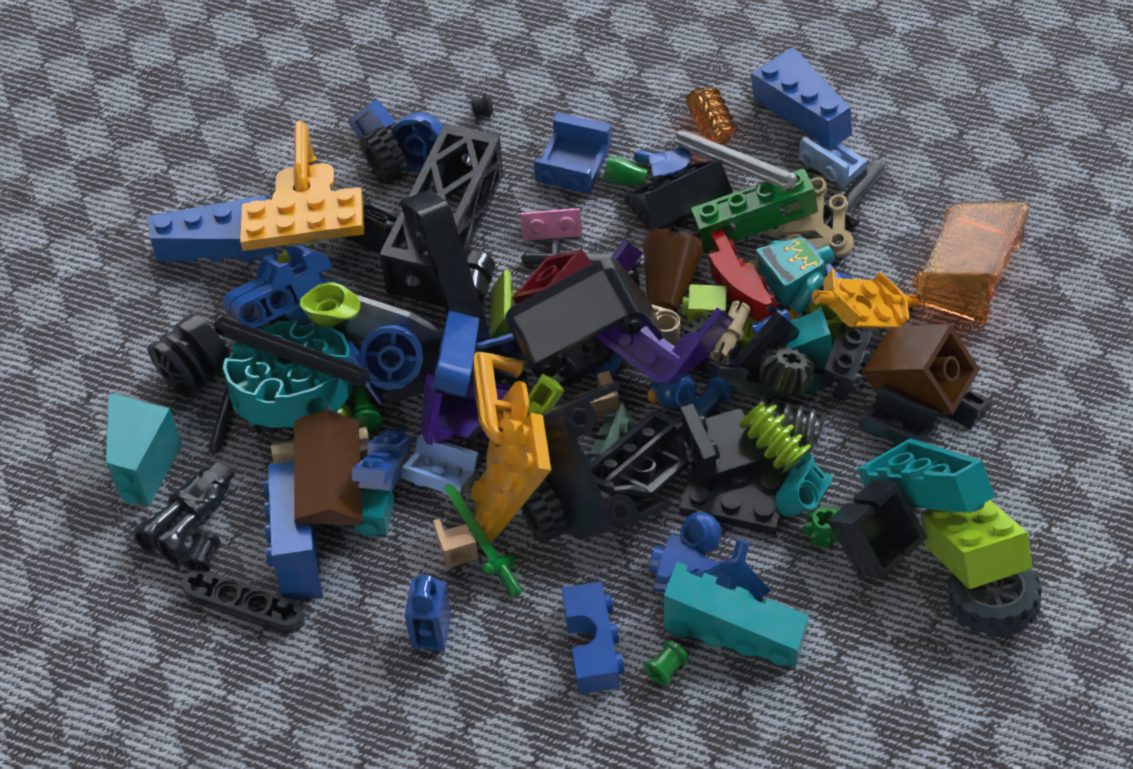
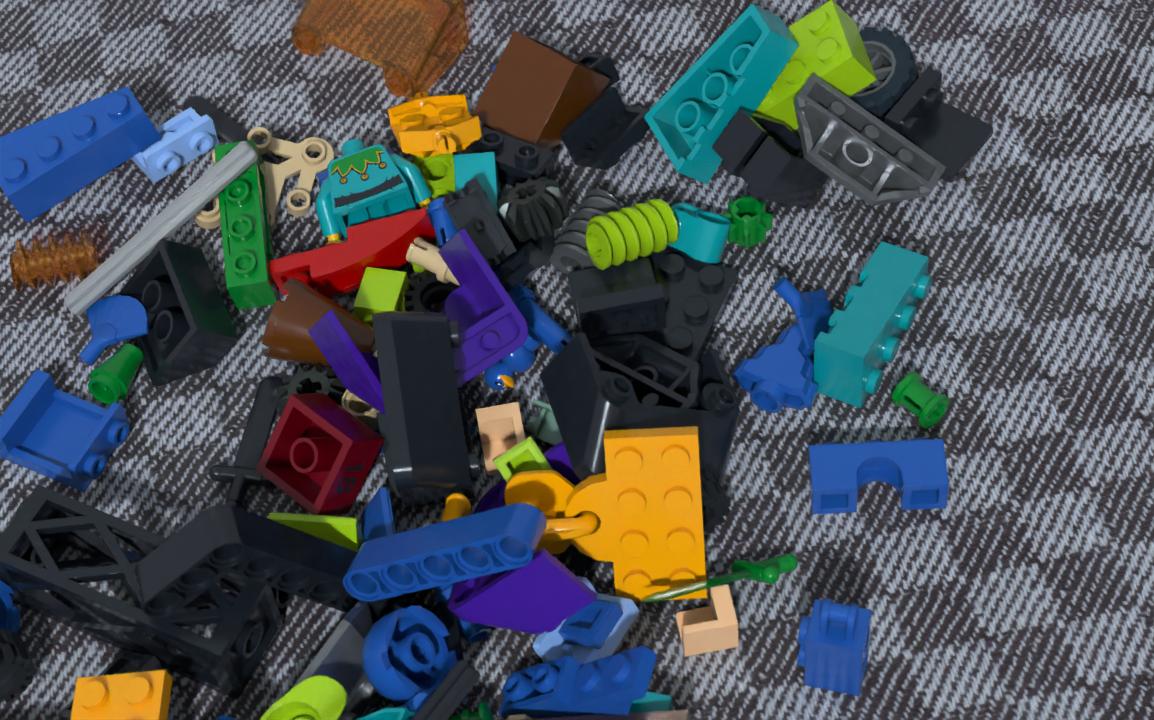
camera: 80 degrees left, 0 degrees up
bright pink hinge [521,208,582,241] -> none
blue animal [680,511,722,554] -> none
none -> blue tile [558,599,623,649]
none -> flat silver wedge [794,73,946,206]
none -> black bracket [884,67,993,183]

